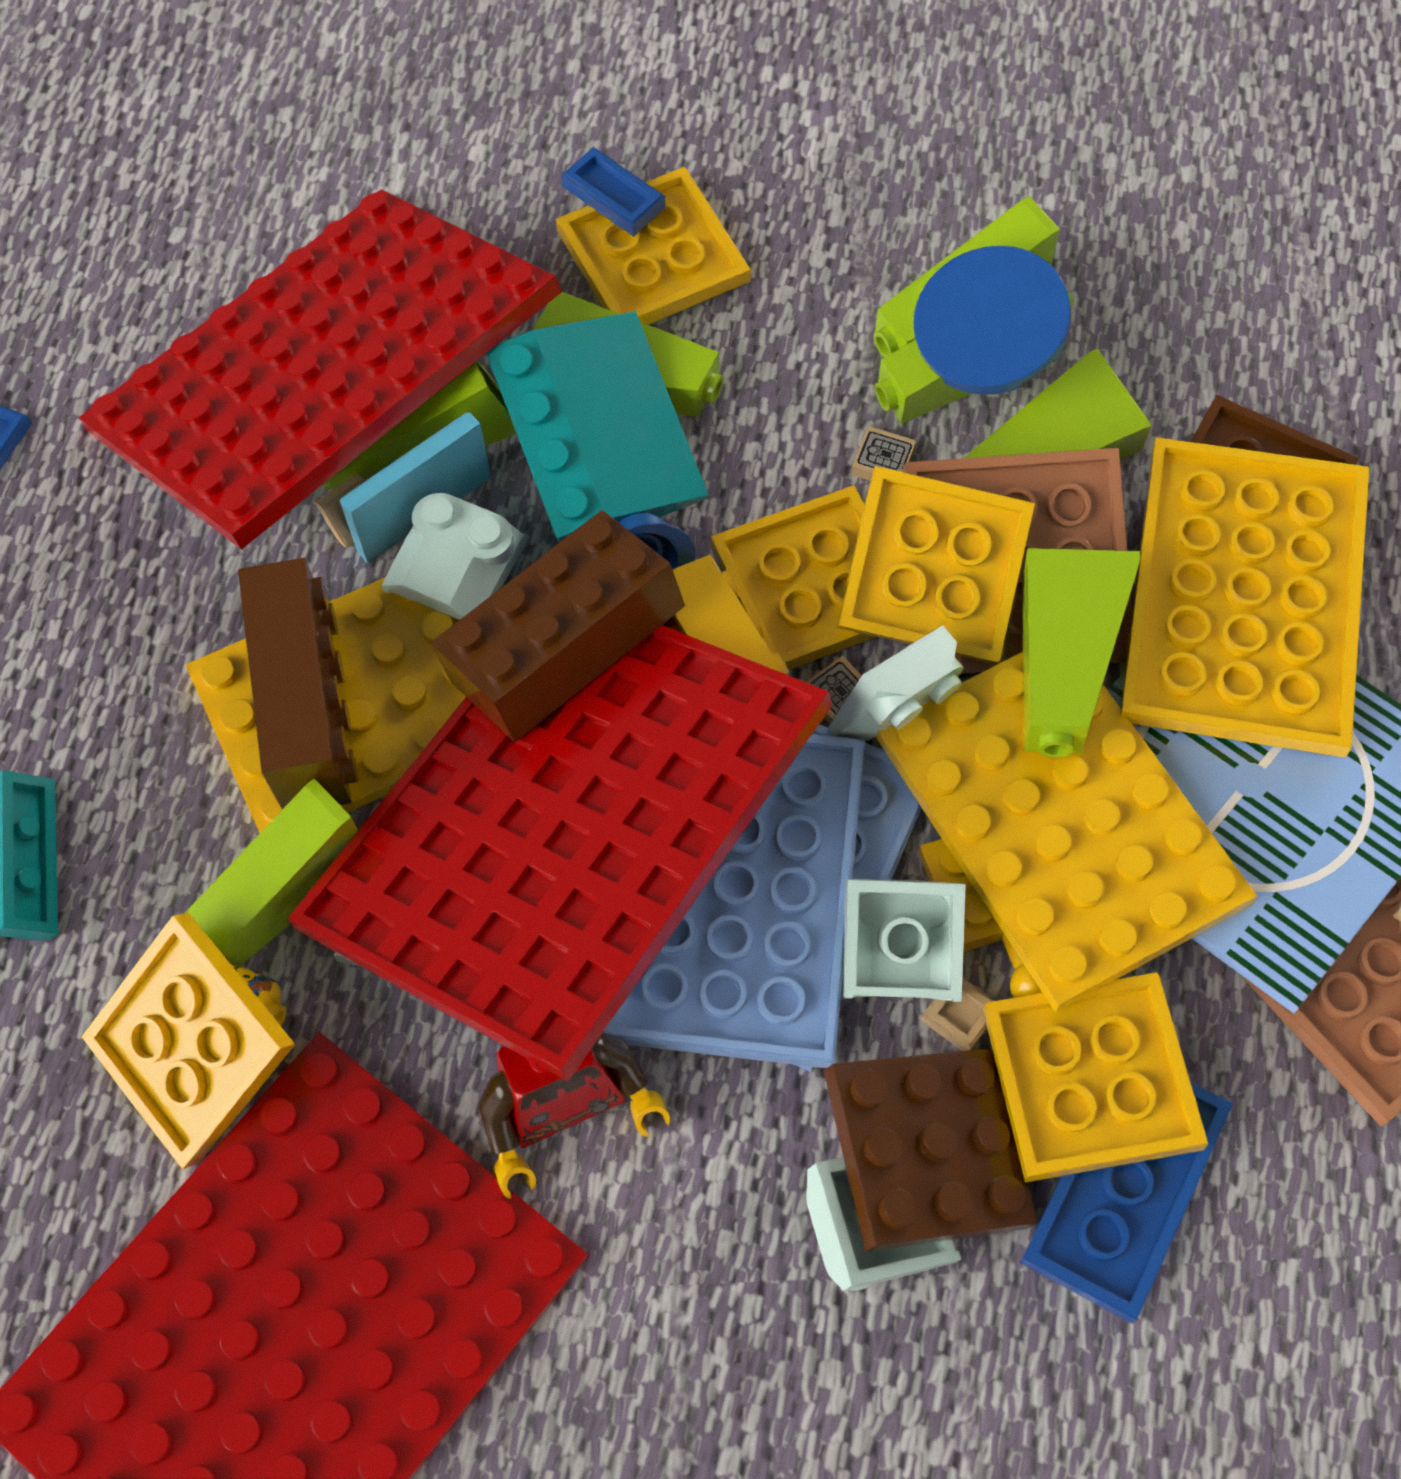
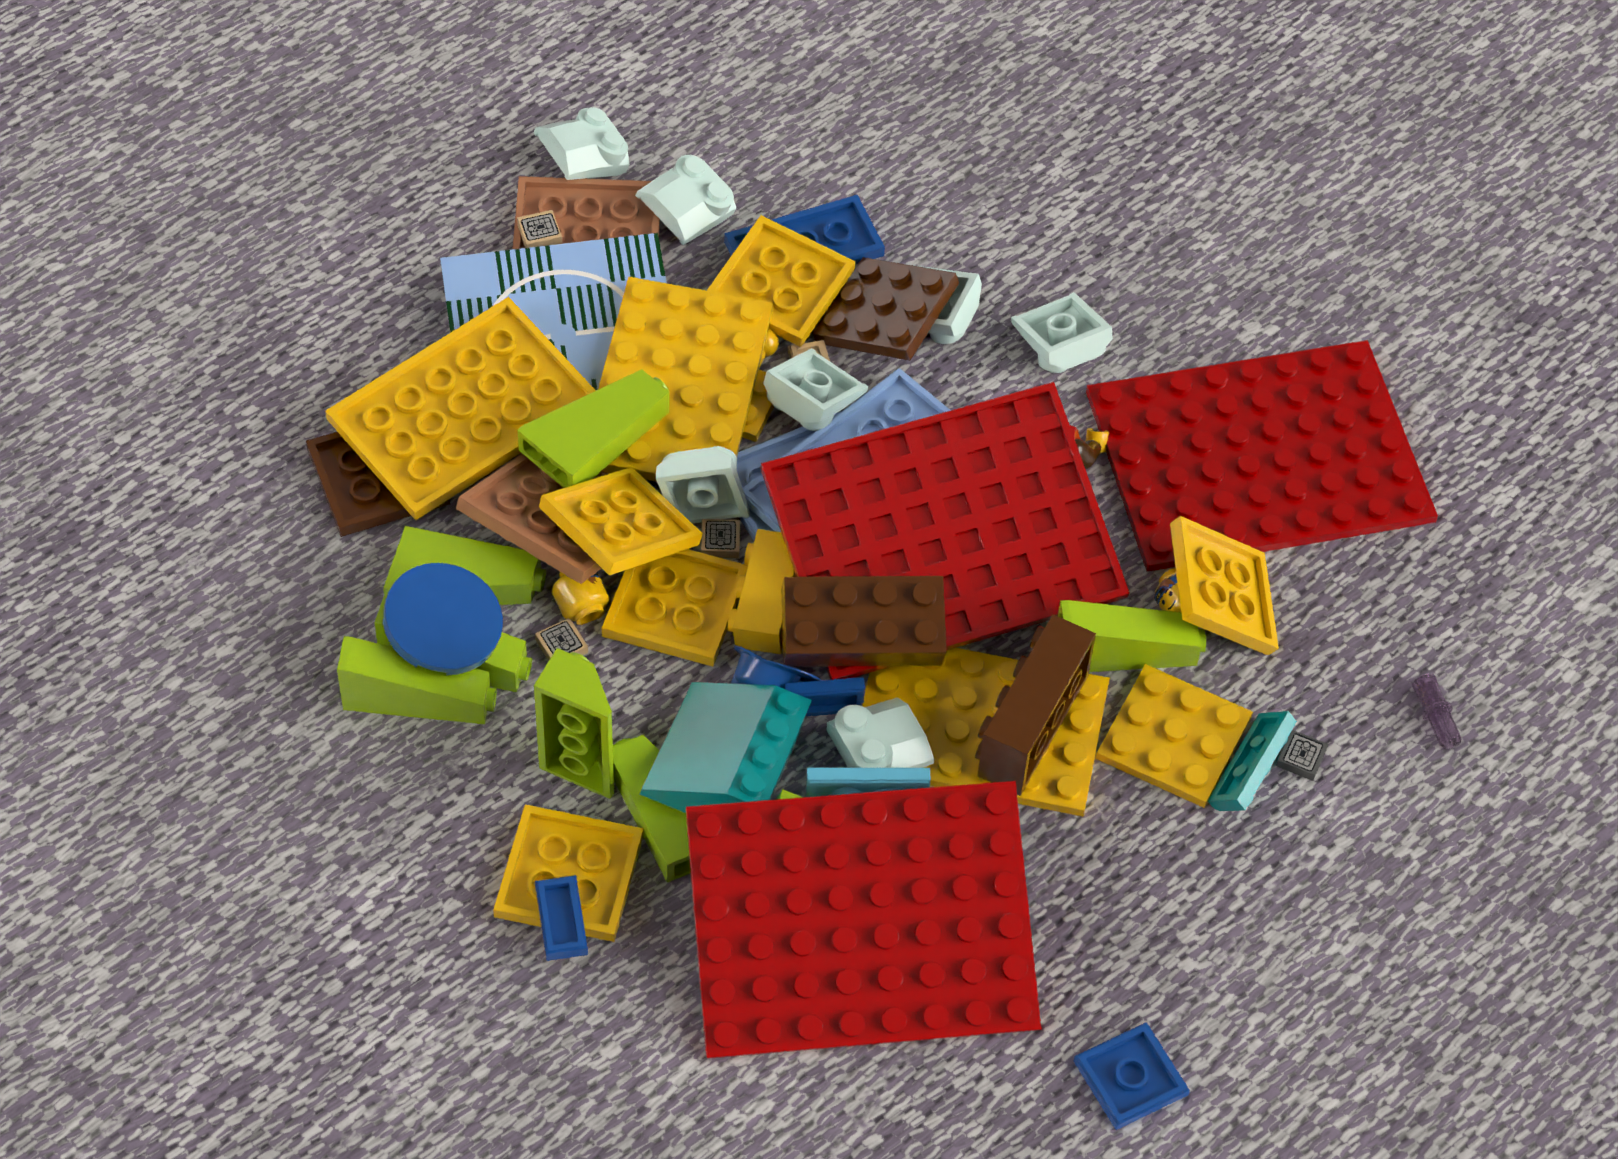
camera: 145 degrees left, 10 degrees down
none -> lime slope [534,648,614,799]
none -> light aqua slope [635,155,736,245]
none -> light aqua slope [1011,292,1113,373]
none -> yellow plate [1095,664,1253,808]

